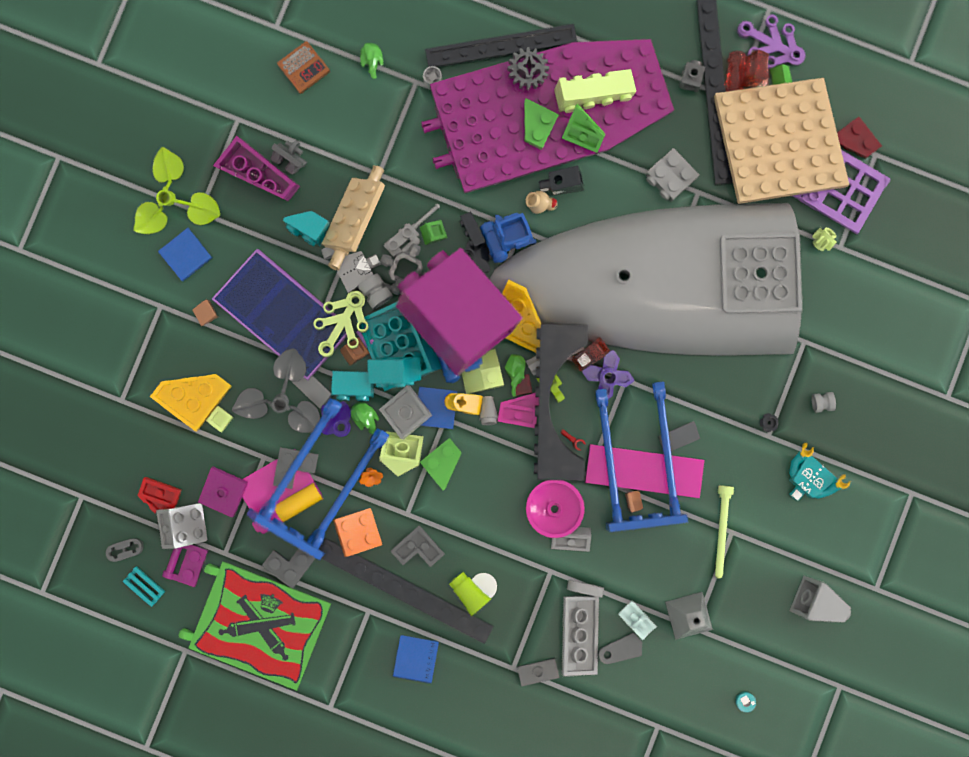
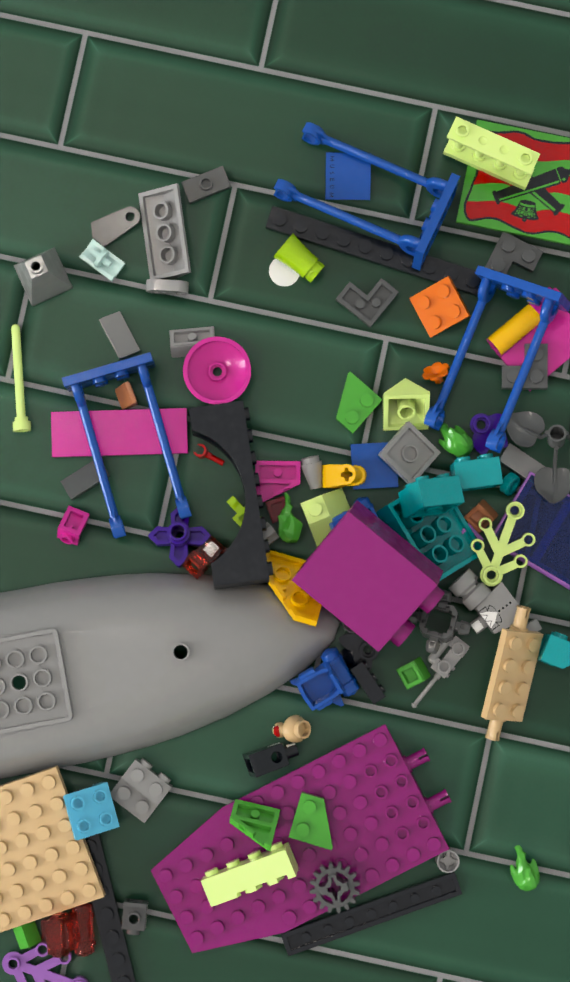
camera: 175 degrees right, 0 degrees up
none -> dark pink bracket [57,506,90,546]
none -> medium azure bracket [63,782,120,840]
none -> light grey slope [99,311,140,361]
none -> blue piece [274,122,460,271]
none -> yellowish green fence [443,116,540,190]
none -> teal tile [500,472,520,496]

